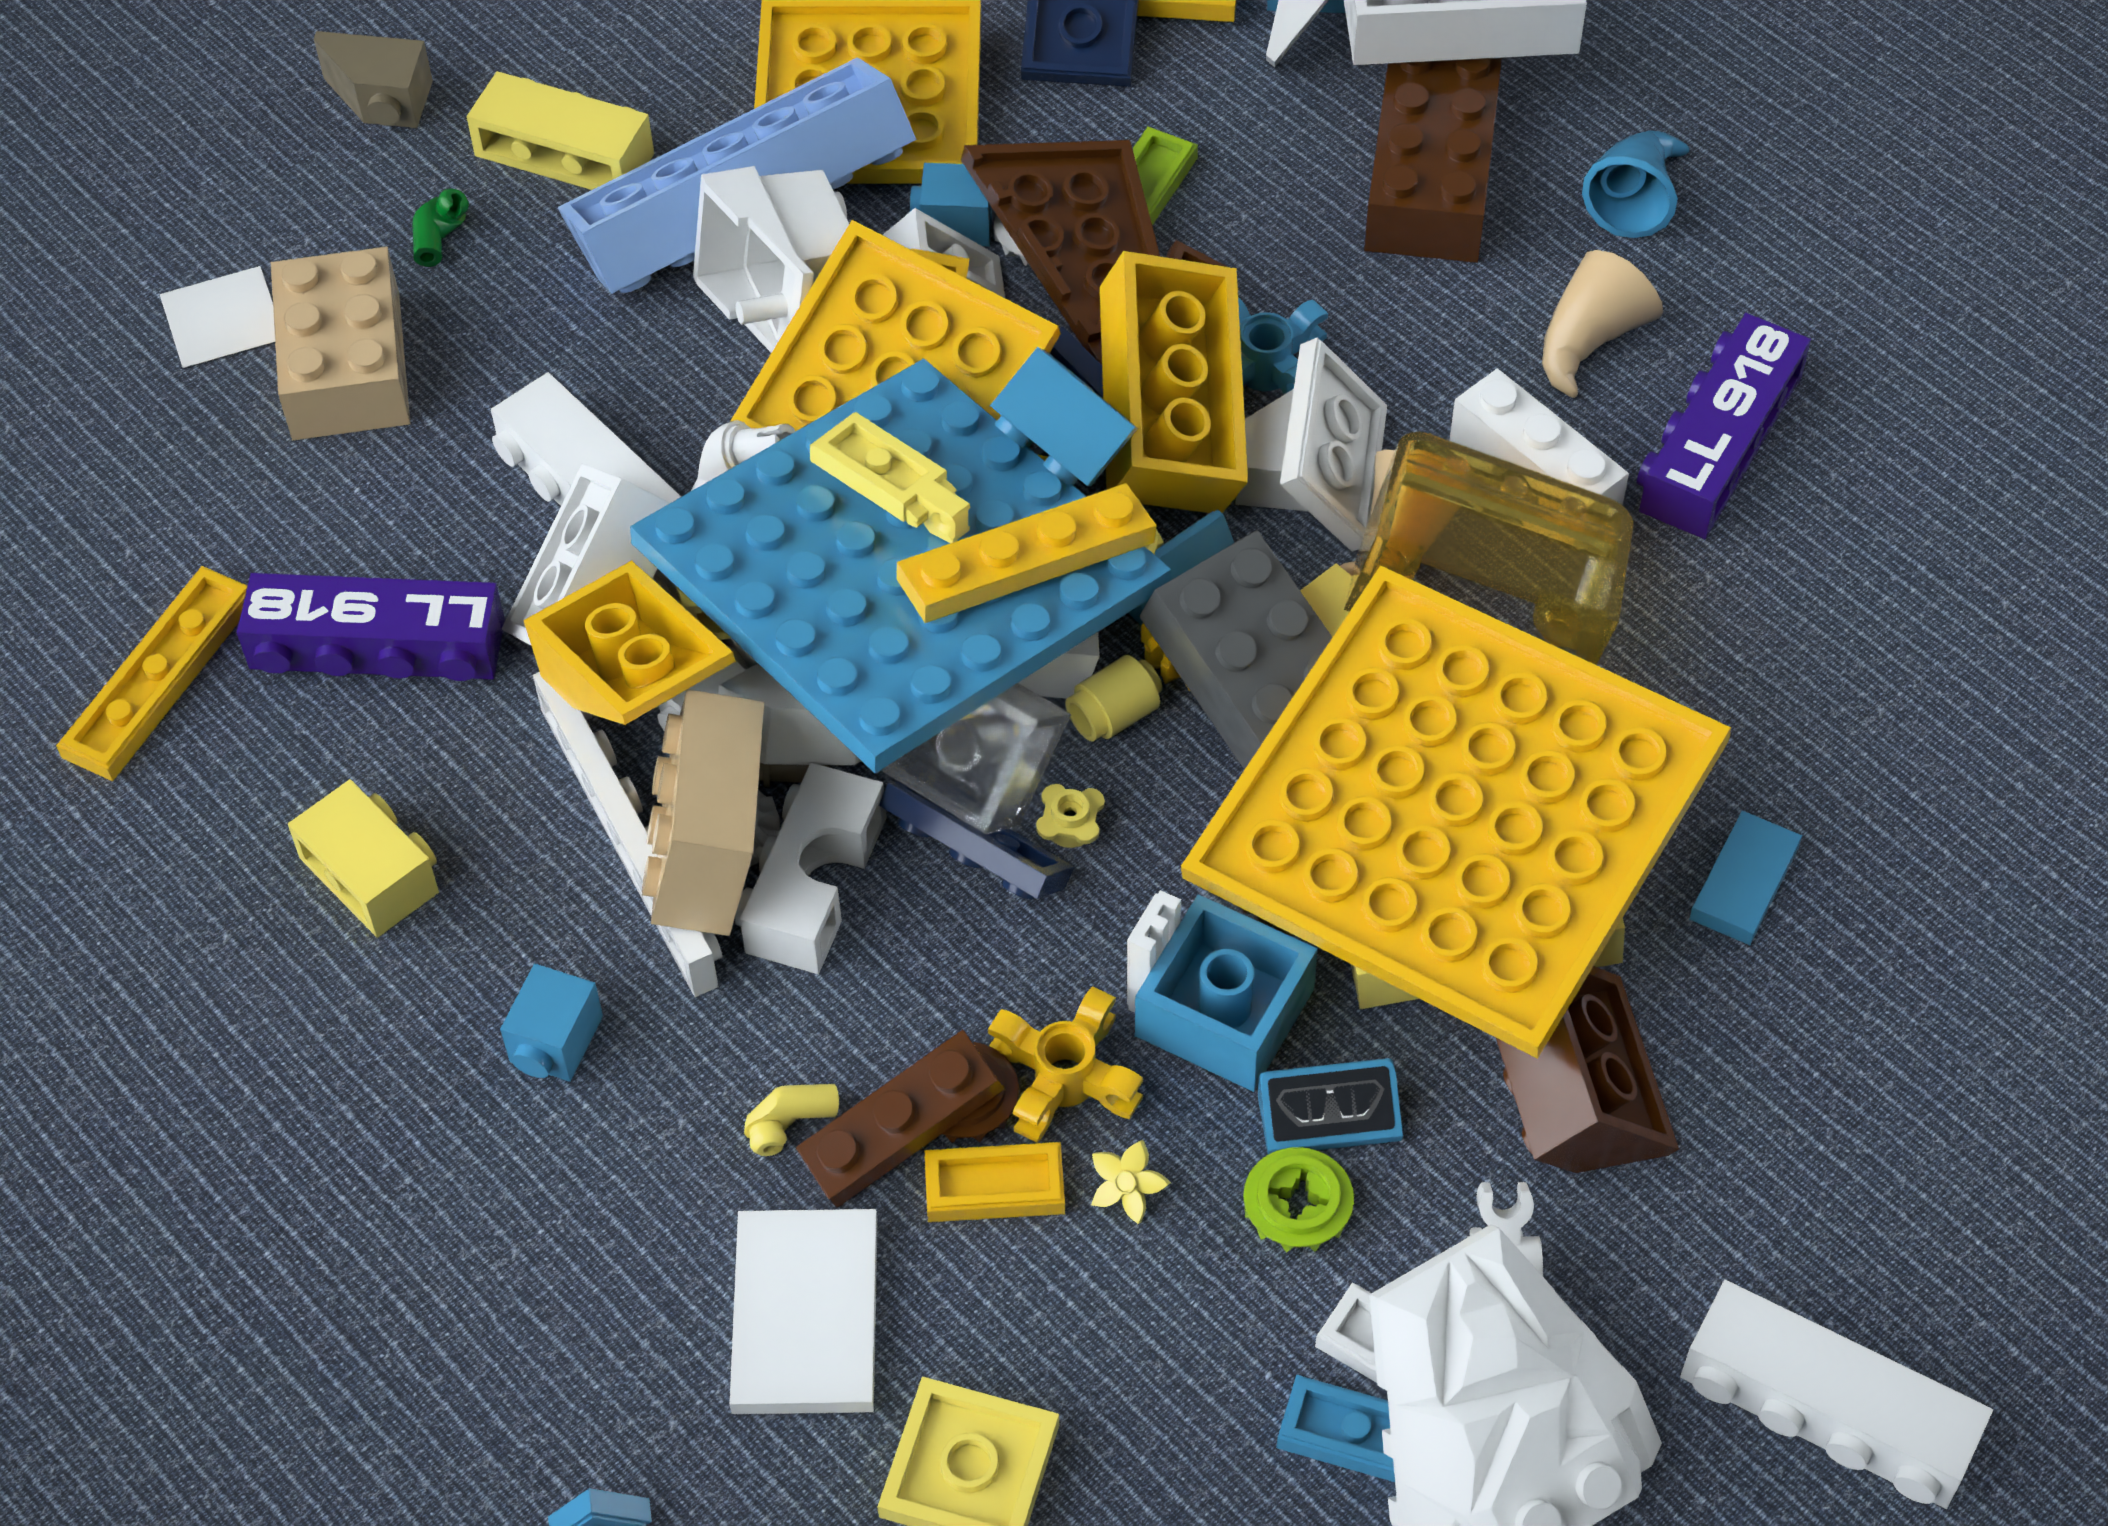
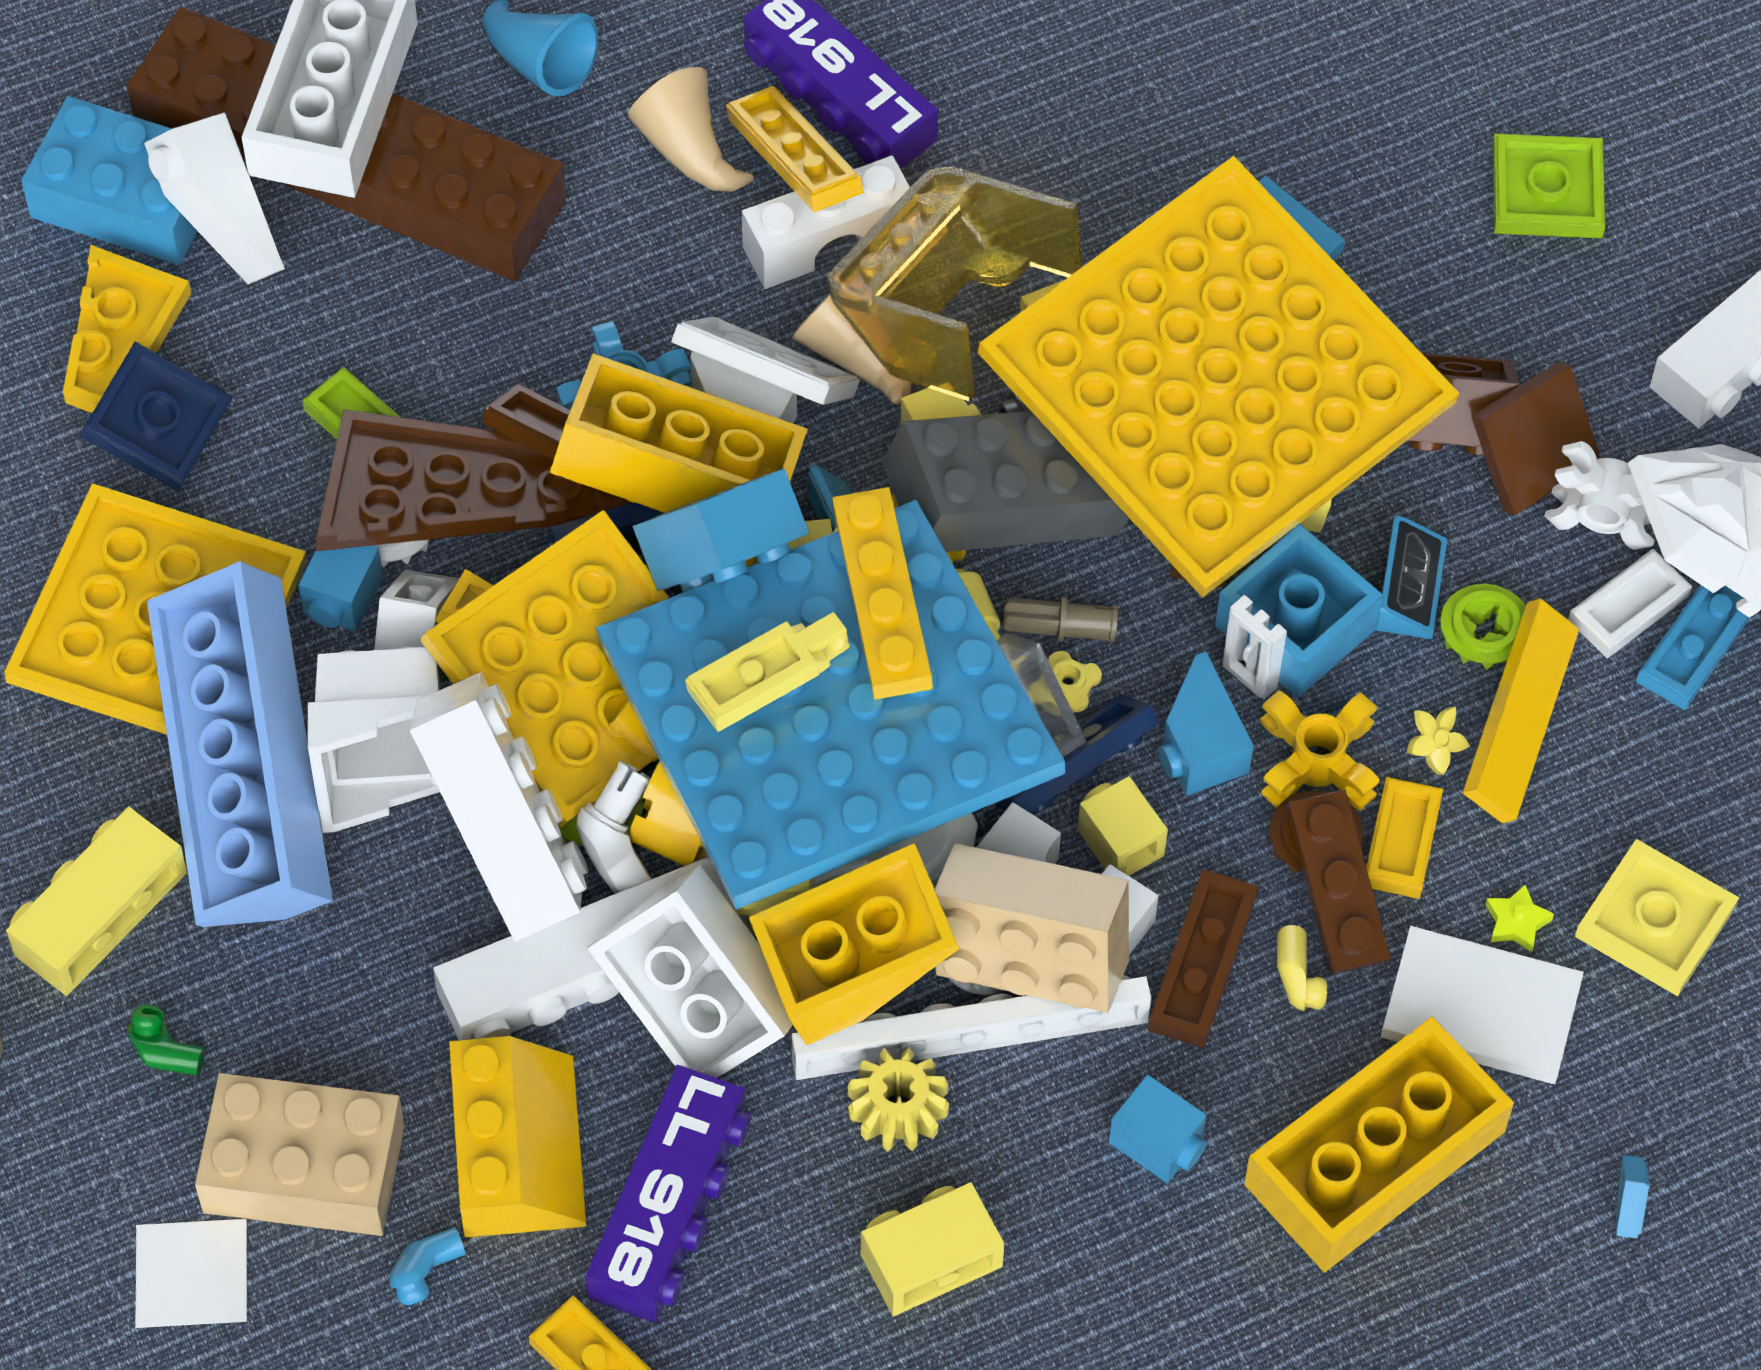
camera: 75 degrees left, 5 degrees up
none -> dark azure arm [389,1227,466,1305]
none -> white brick [410,672,588,942]
none -> yellow slope [449,1036,587,1238]
none -> yellow tile [726,86,864,212]
none -> light yellow gear [848,1047,949,1152]
none -> dark tan axle [1002,596,1118,643]
none -> light yellow brick [1077,776,1168,876]
none -> reddish brown plate [1147,869,1259,1048]
none -> dark azure slope [1158,651,1254,796]
none -> yellow brick [1244,1016,1514,1273]
none -> yellow tile [1463,598,1579,824]
none -> reddish brown tile [1471,361,1601,515]
none -> neon yellow piece [1485,885,1554,952]
none -> lime tile [1492,133,1605,238]

